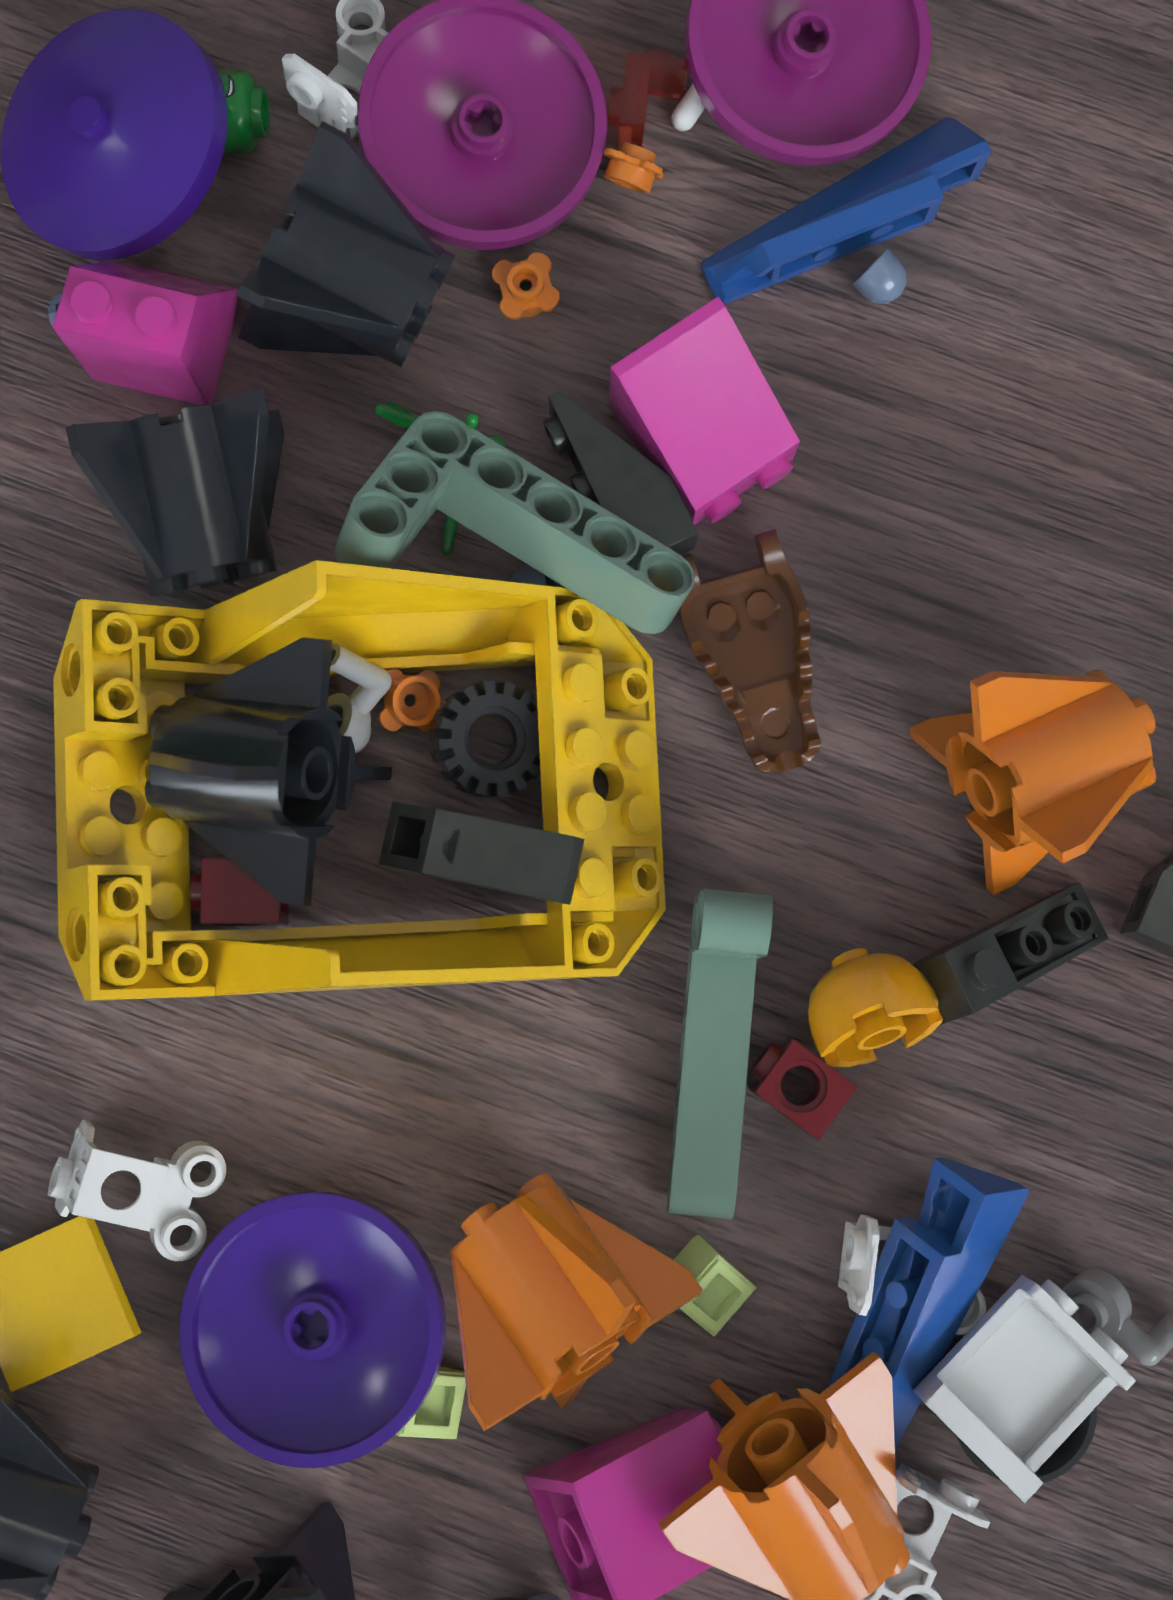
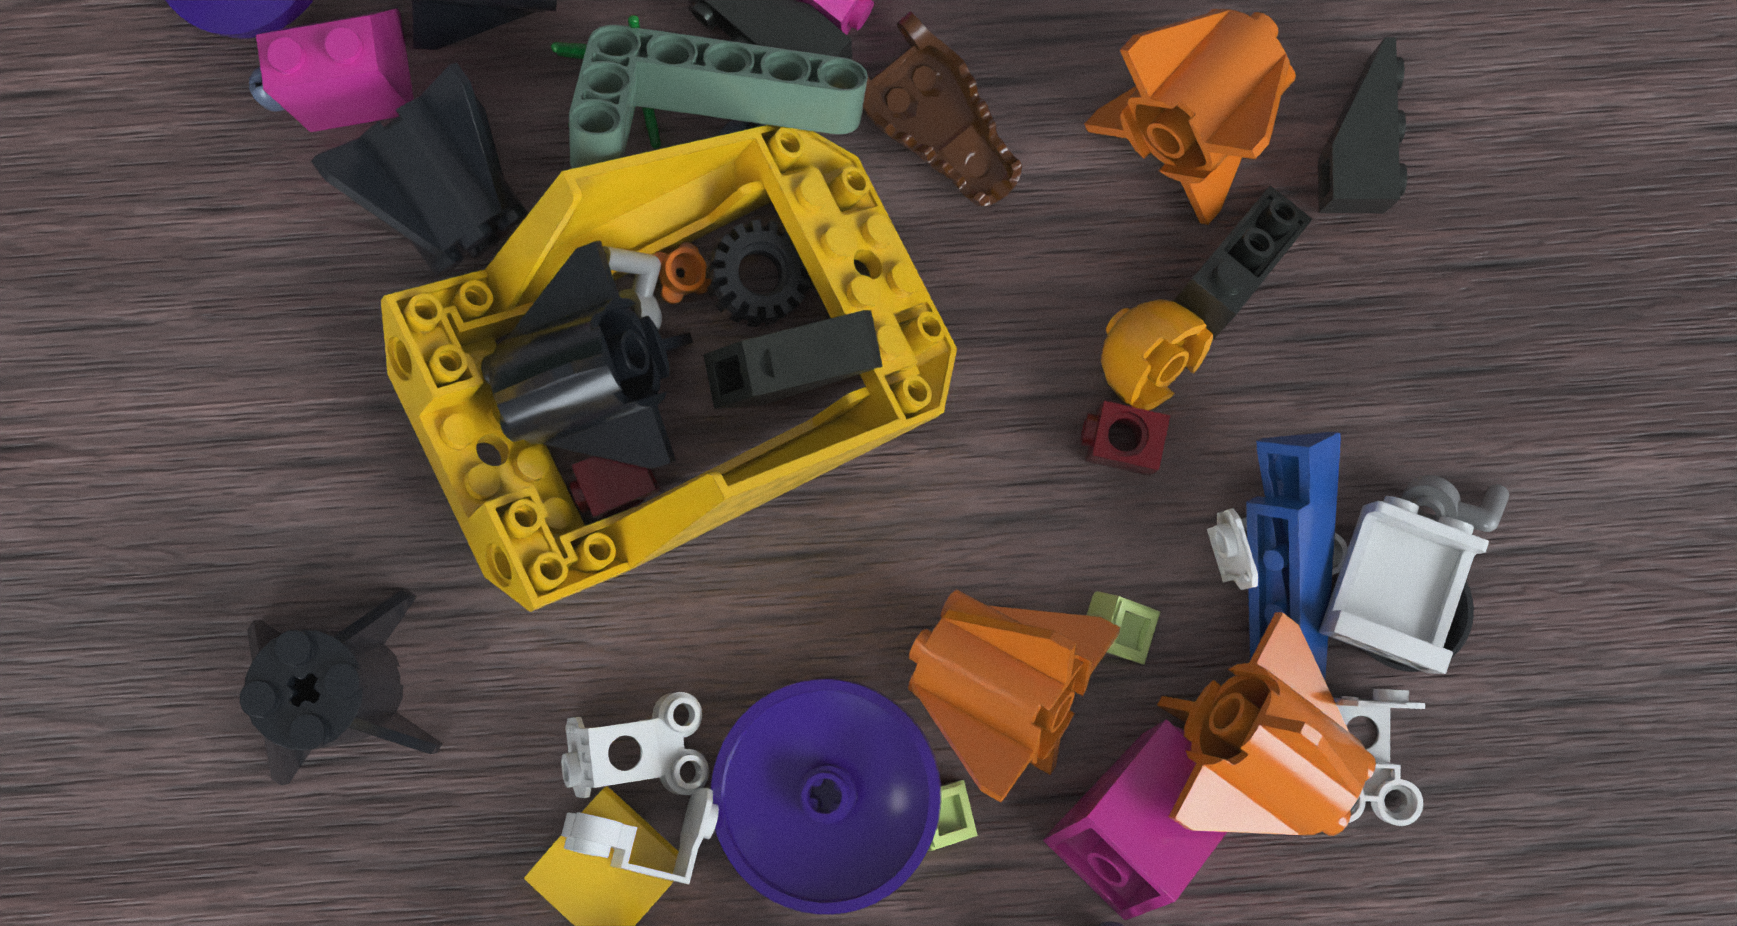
camera: 20 degrees left, 0 degrees up
sand green beam [667,888,773,1220] -> none
none -> white piece [561,788,719,884]

